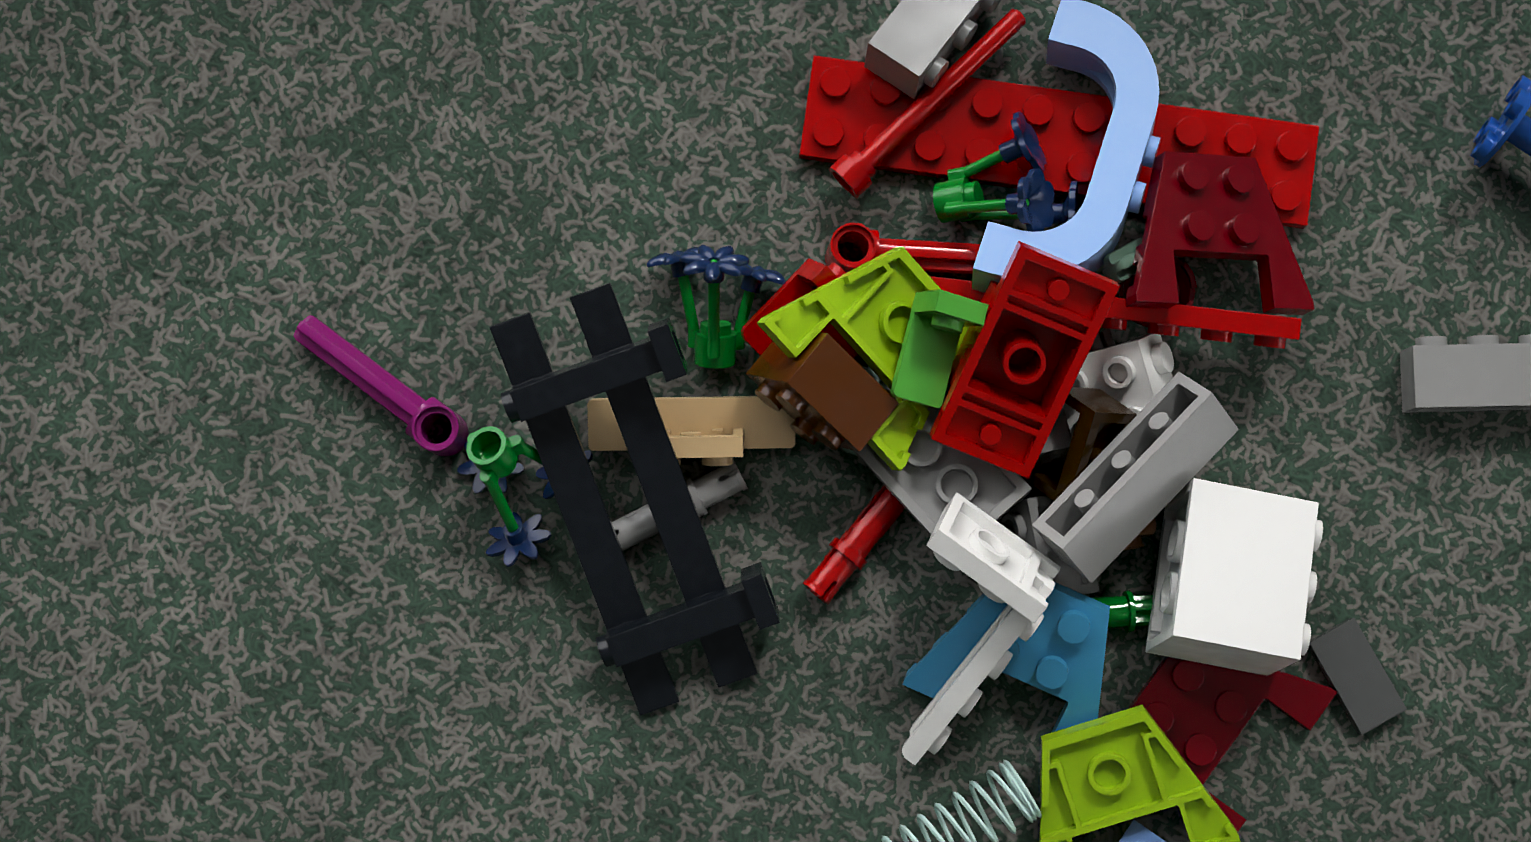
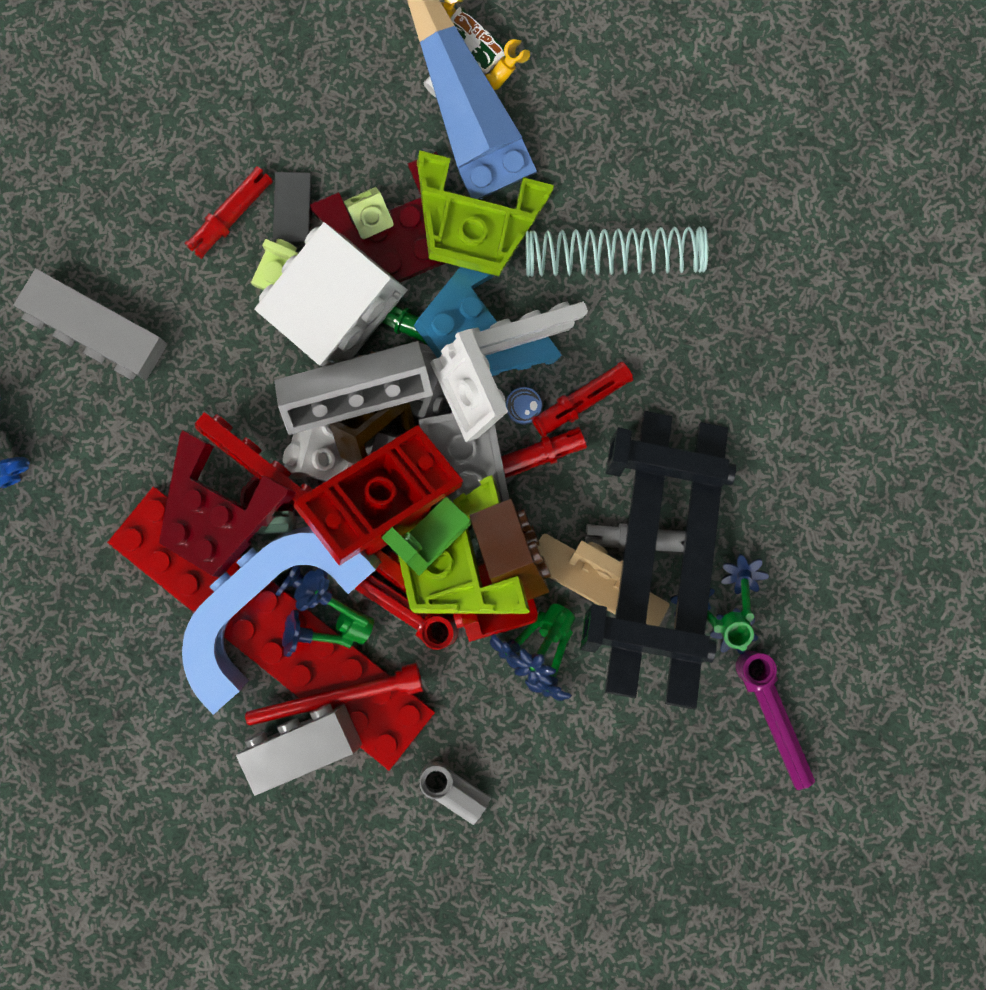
camera: 145 degrees left, 0 degrees up
none -> red pin [184,166,273,259]
none -> yellowish green bracket [251,239,298,290]
none -> yellowish green bracket [344,187,394,239]
none -> light grey piece [420,761,491,825]
none -> medium blue tile [506,387,542,425]
none -> red pin [531,362,633,437]

